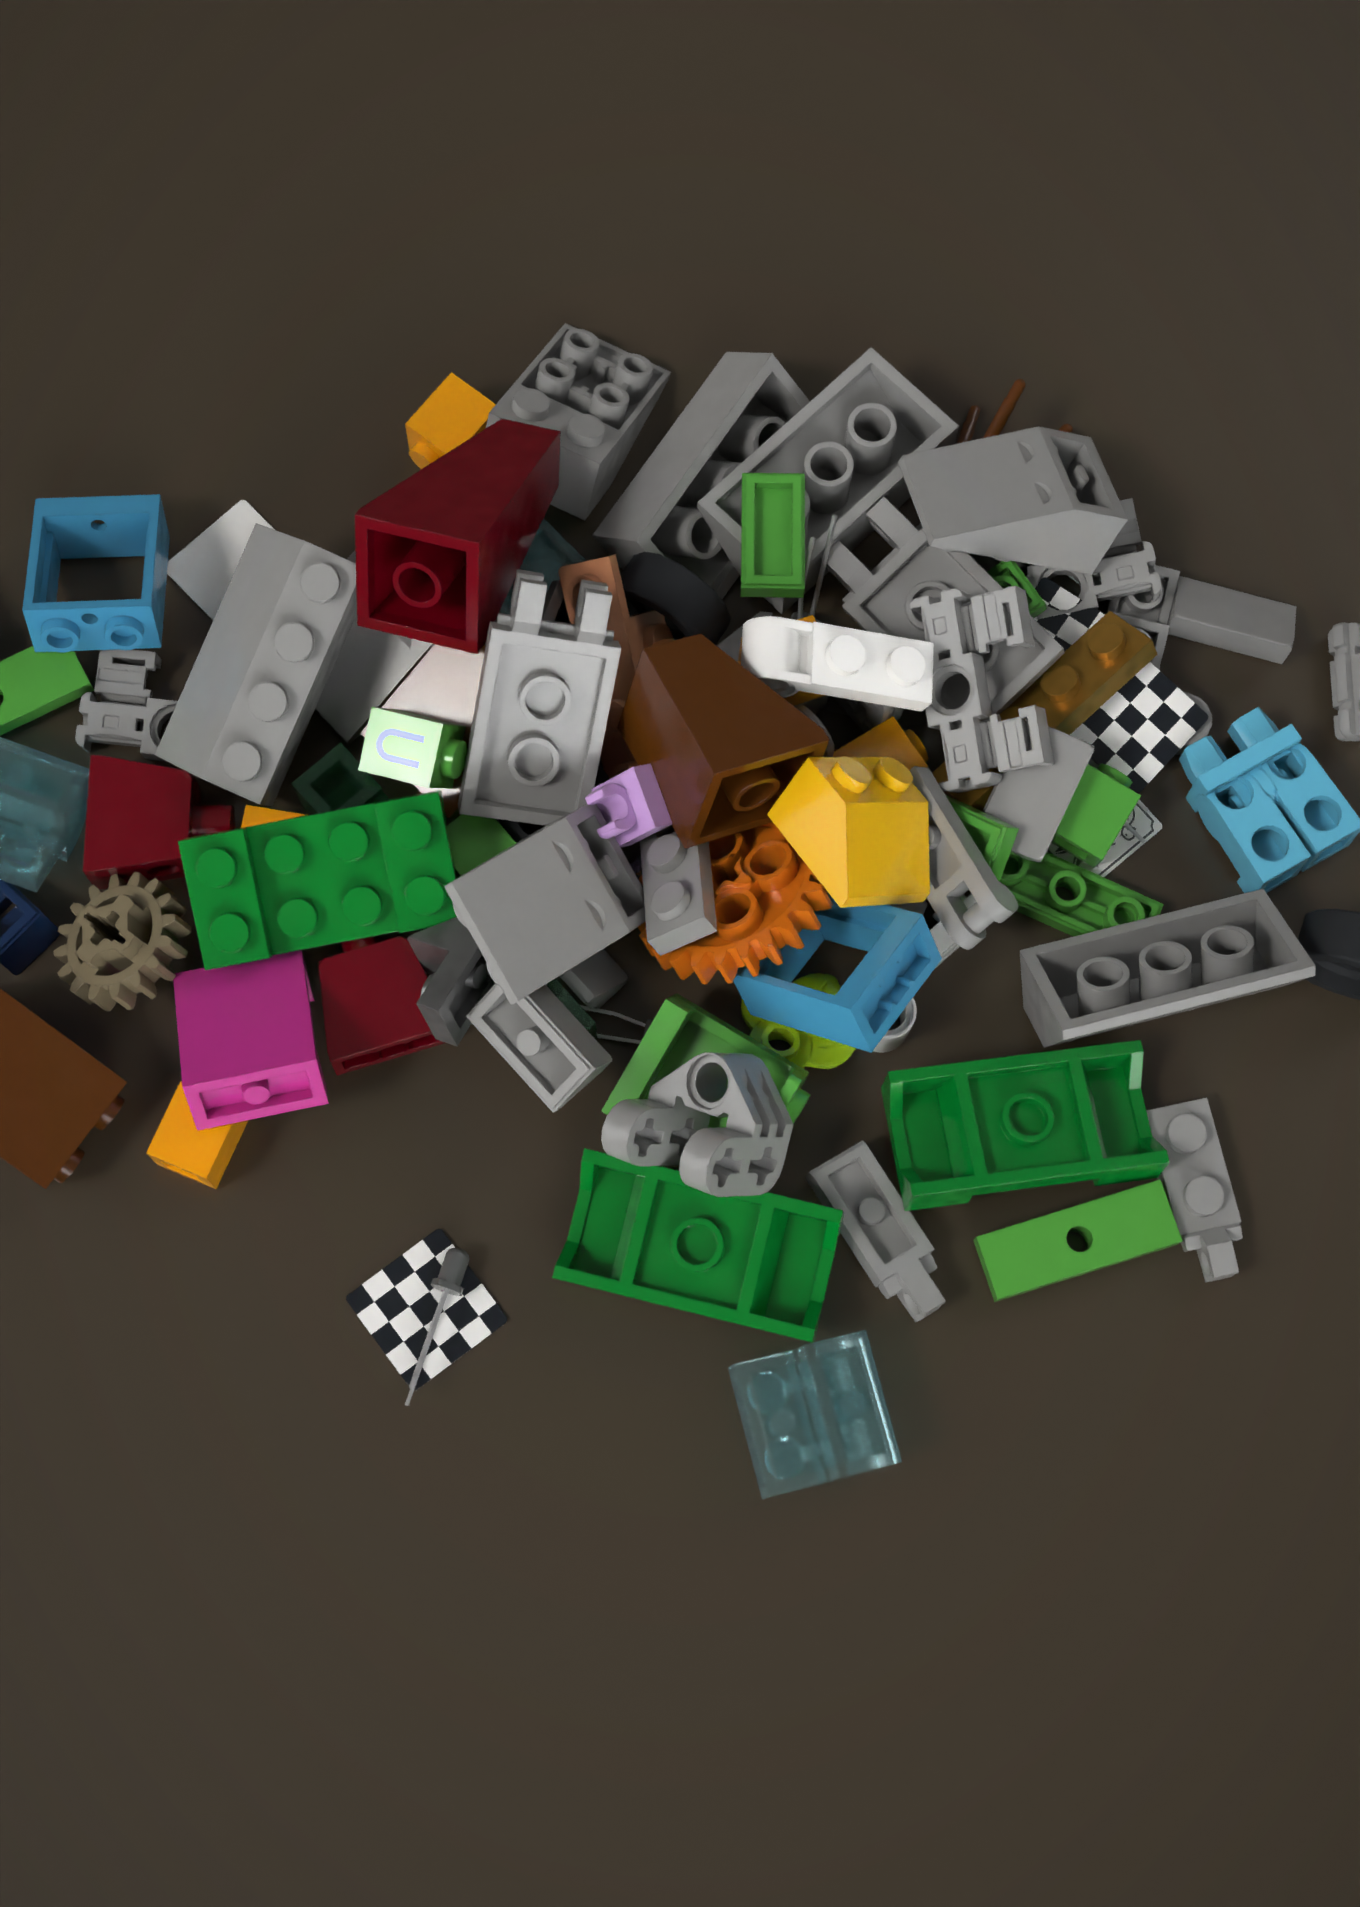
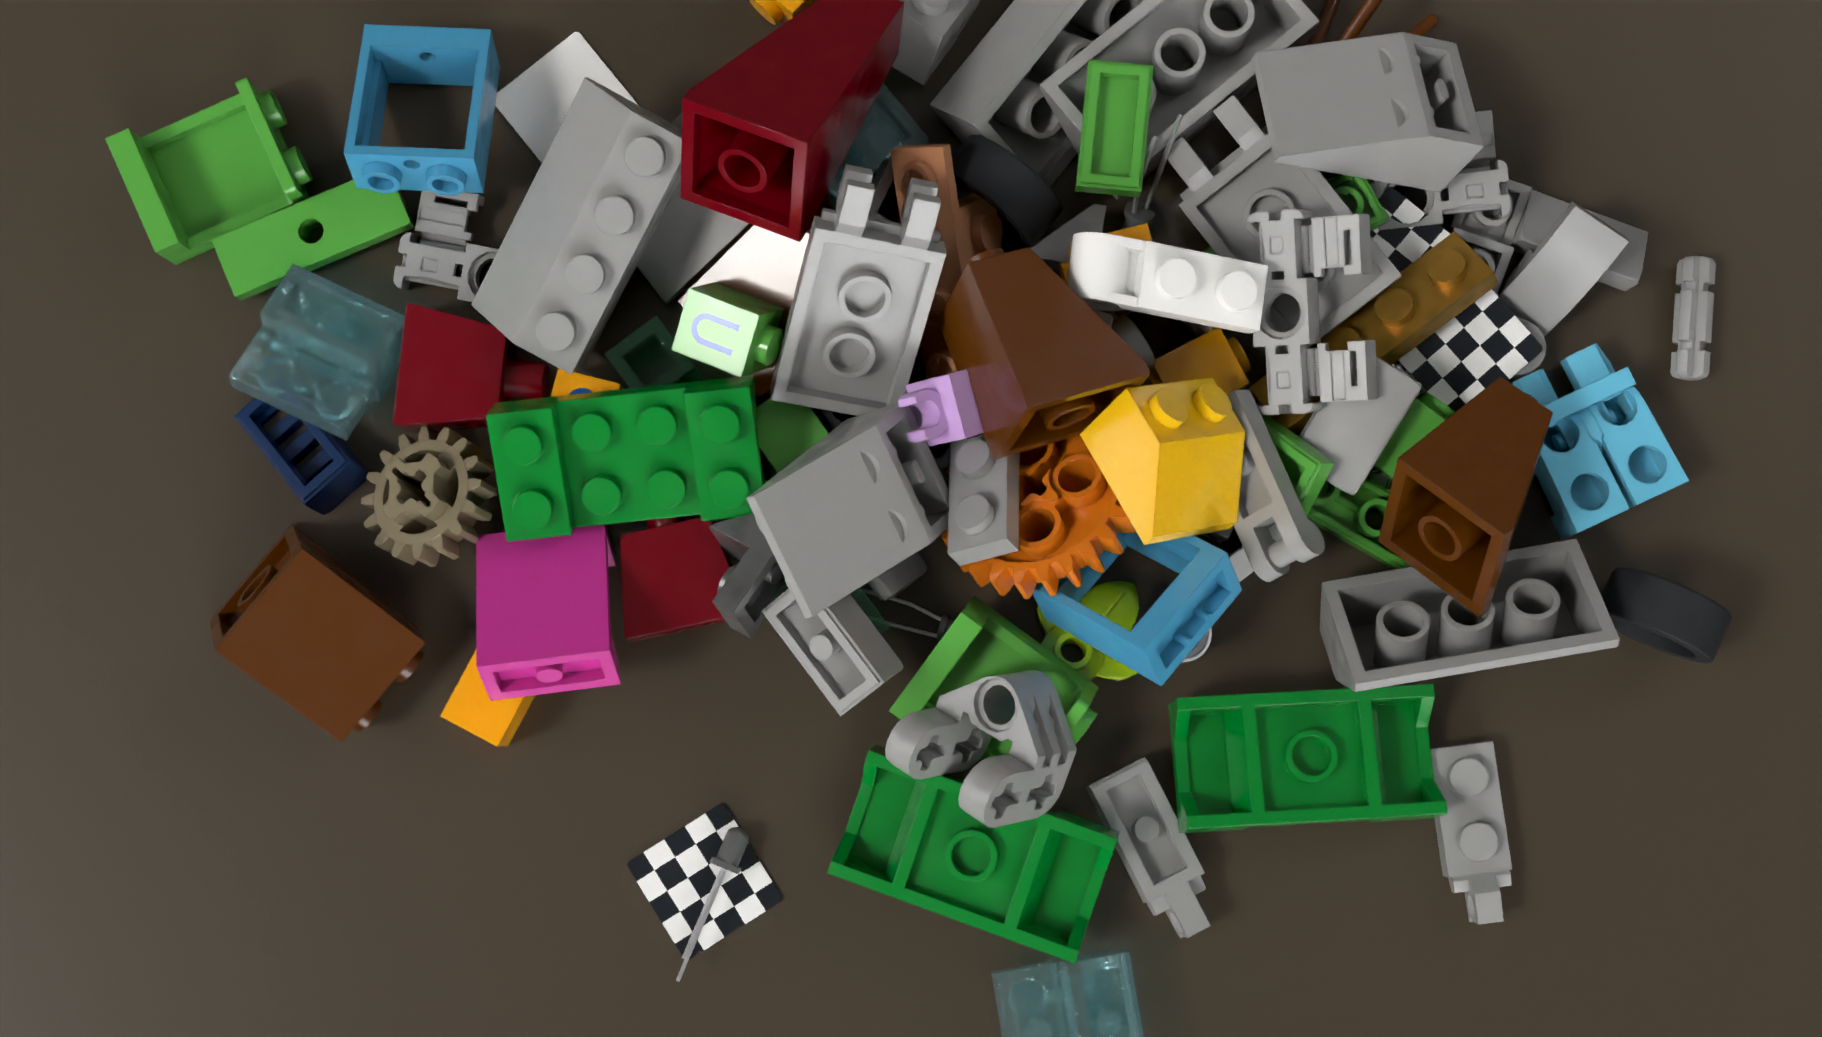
camera: 10 degrees right, 10 degrees up
bright green tile [973,1180,1183,1302] -> none
none -> reddish brown slope [1378,376,1553,618]
none -> light grey slope [1497,201,1629,336]

